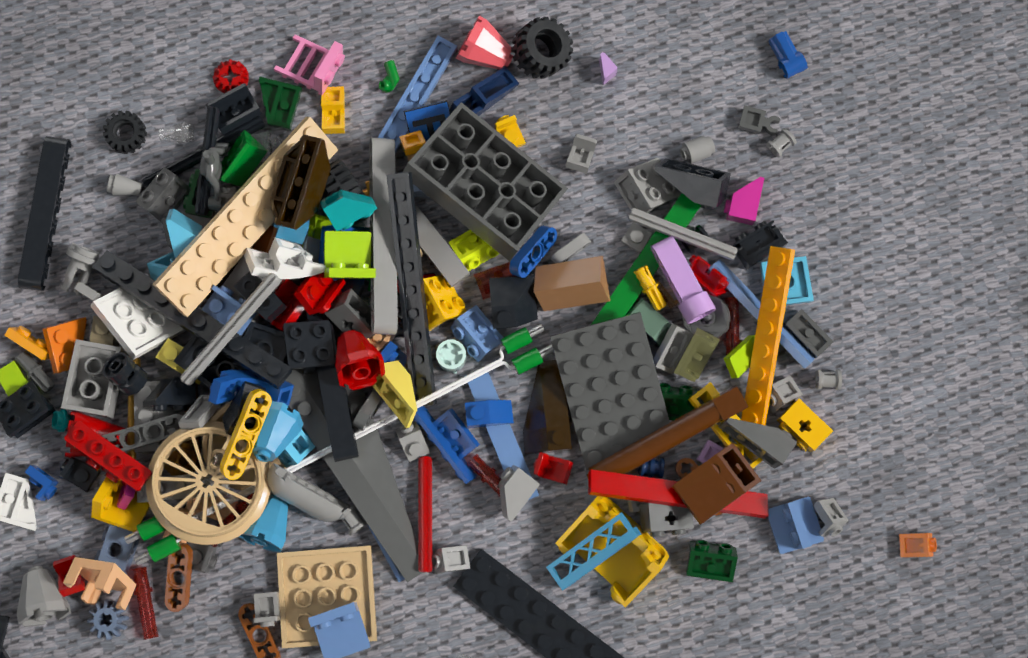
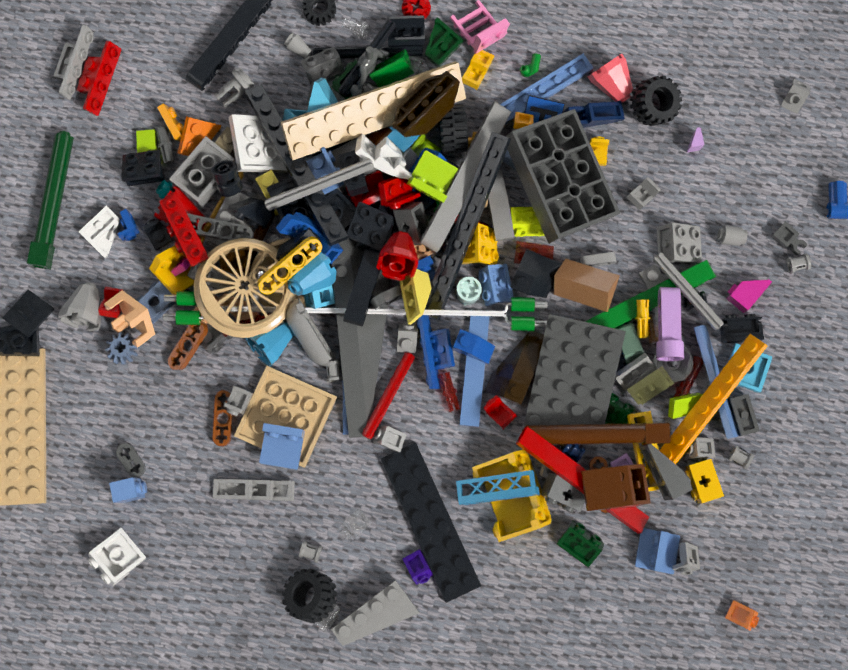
camera: 30 degrees right, 0 degrees up
light grey tile [74,282,103,301] -> none
clear red pin [131,566,159,640] -> none
light grey tile [178,395,222,429] -> none
teal slope [321,190,378,231] -> none
light grey slope [499,465,540,522] -> none
blue beam [509,225,557,278] -> none
black slope [655,158,731,210] -> none
red hinge [689,255,729,297] -> none

